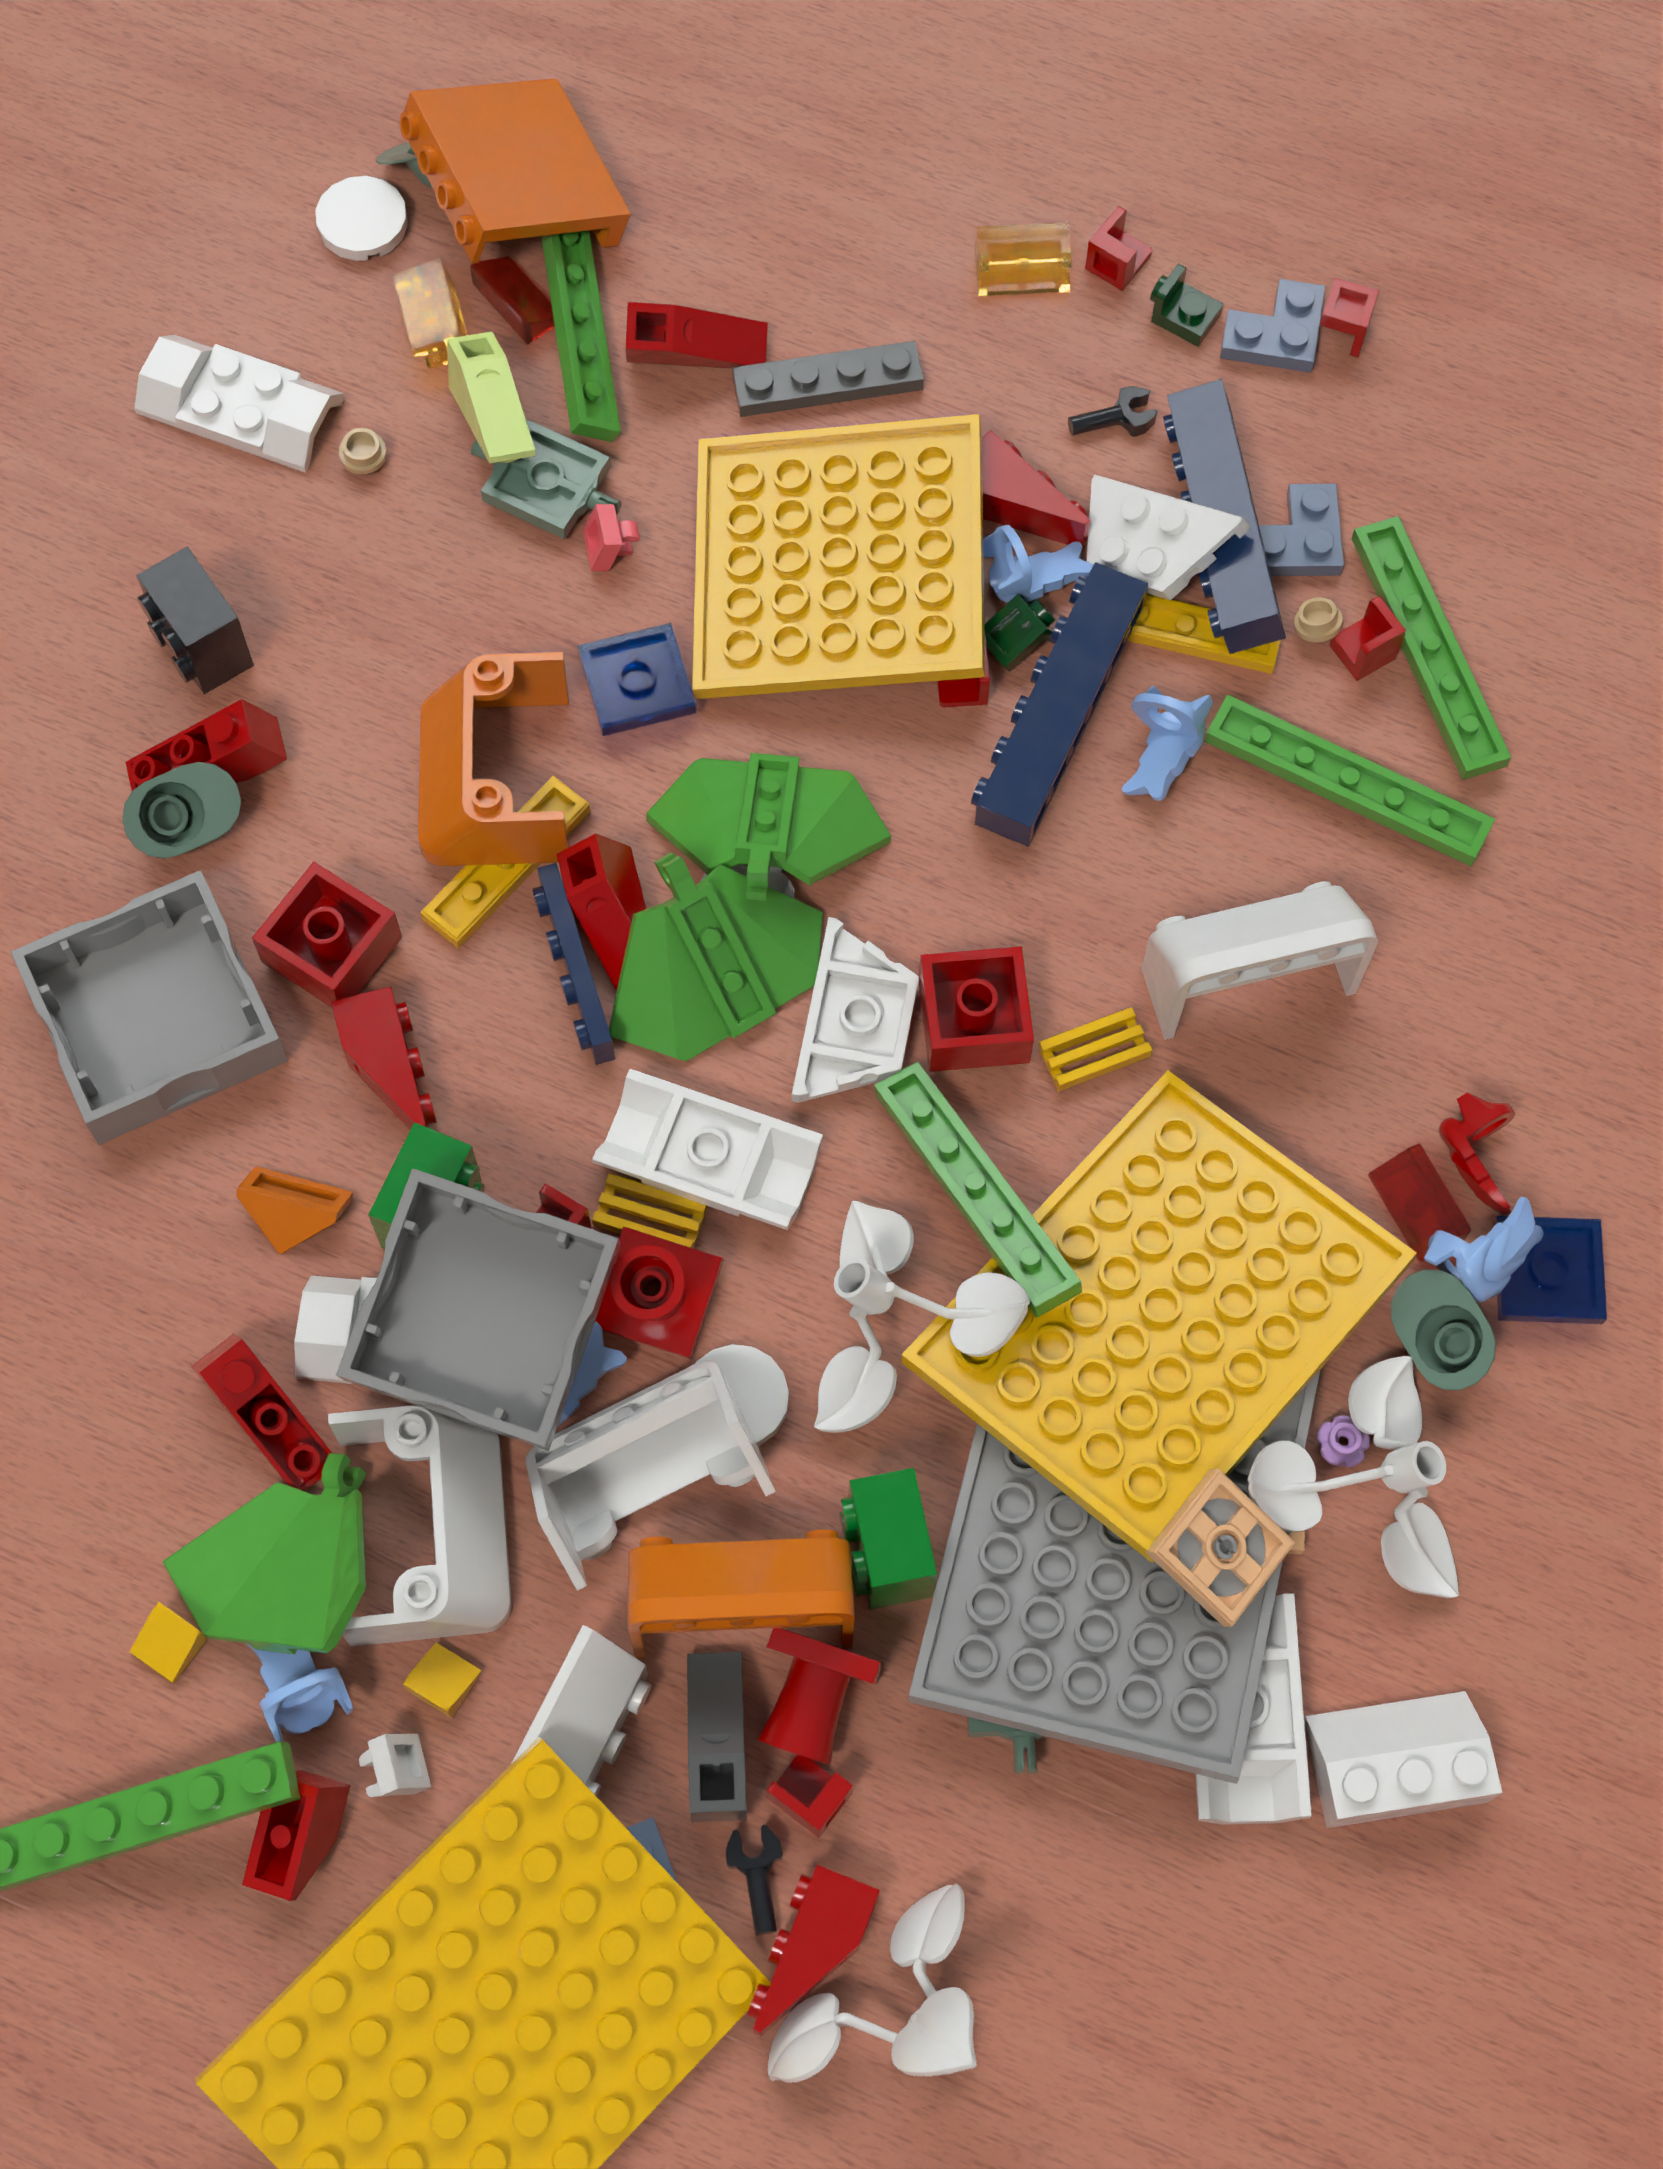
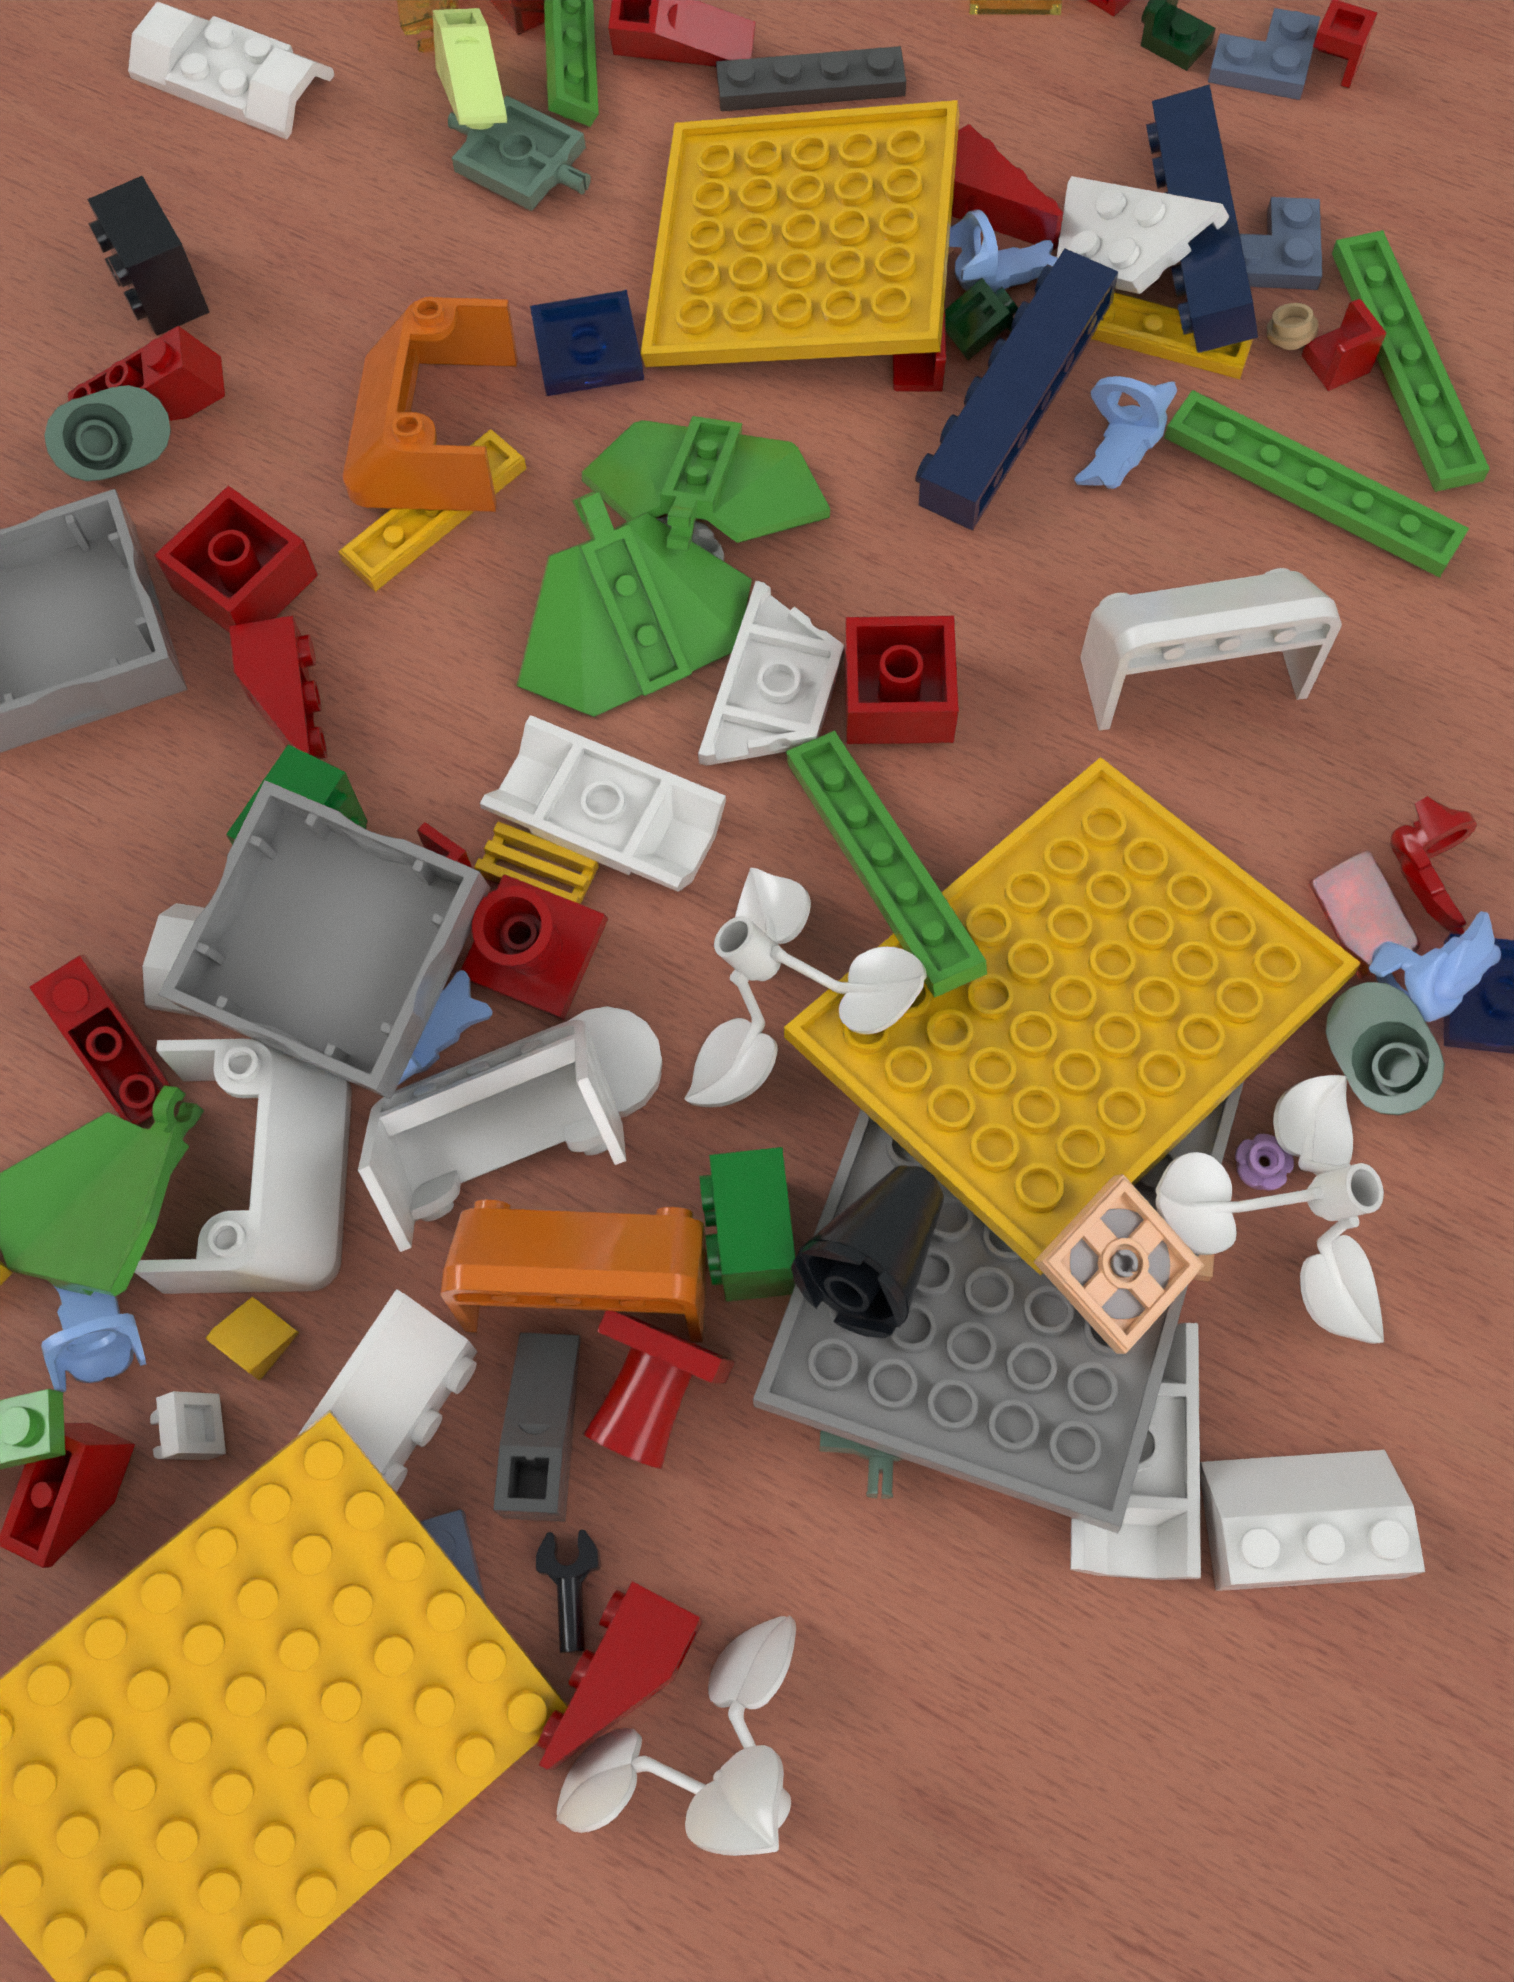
camera: 10 degrees right, 0 degrees up
orange slope [236,1166,353,1255] -> none
tan plate [339,428,387,474] -> none
dark blue plate [532,863,615,1065] -> none
red slope [556,833,646,992] -> none
coral tile [583,504,640,571] -> none
red panel [766,1755,853,1838] -> none
yellow tile [1038,1007,1153,1092] -> none
black bar [1068,386,1157,437] -> none
none -> black cone [791,1166,944,1338]

